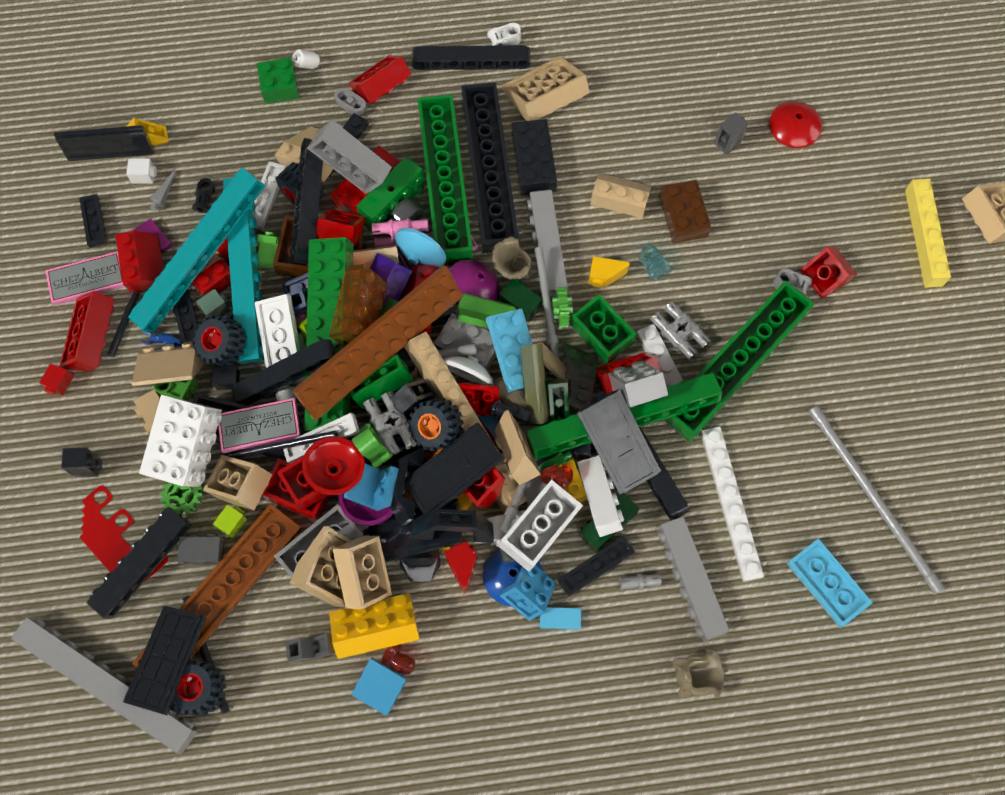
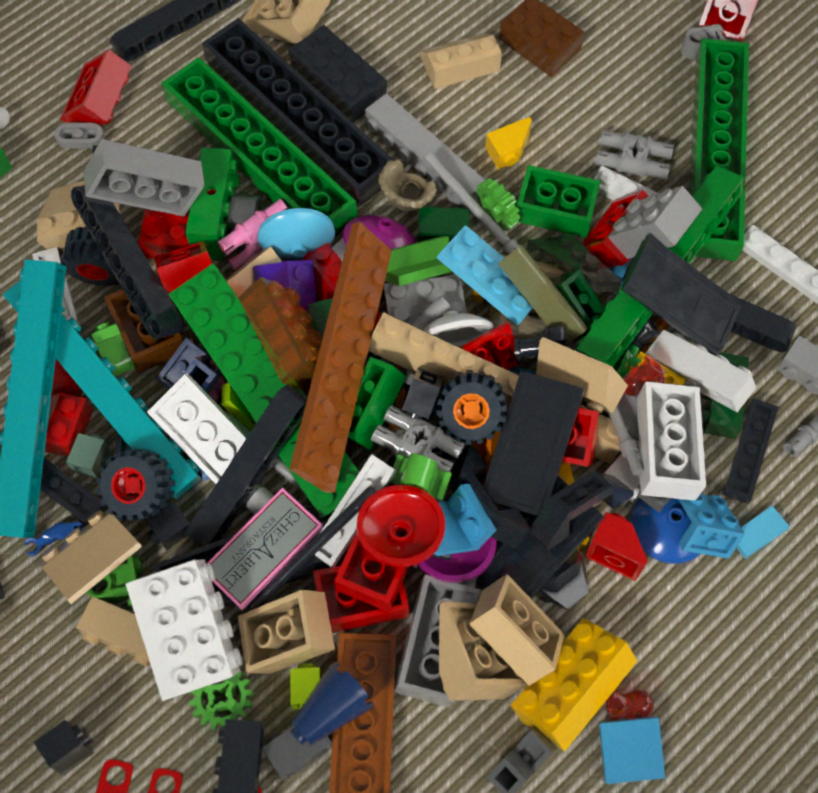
camera: 35 degrees left, 5 degrees down
clear light blue piece [639,244,671,281] -> none
none -> dark blue cone [290,661,374,745]

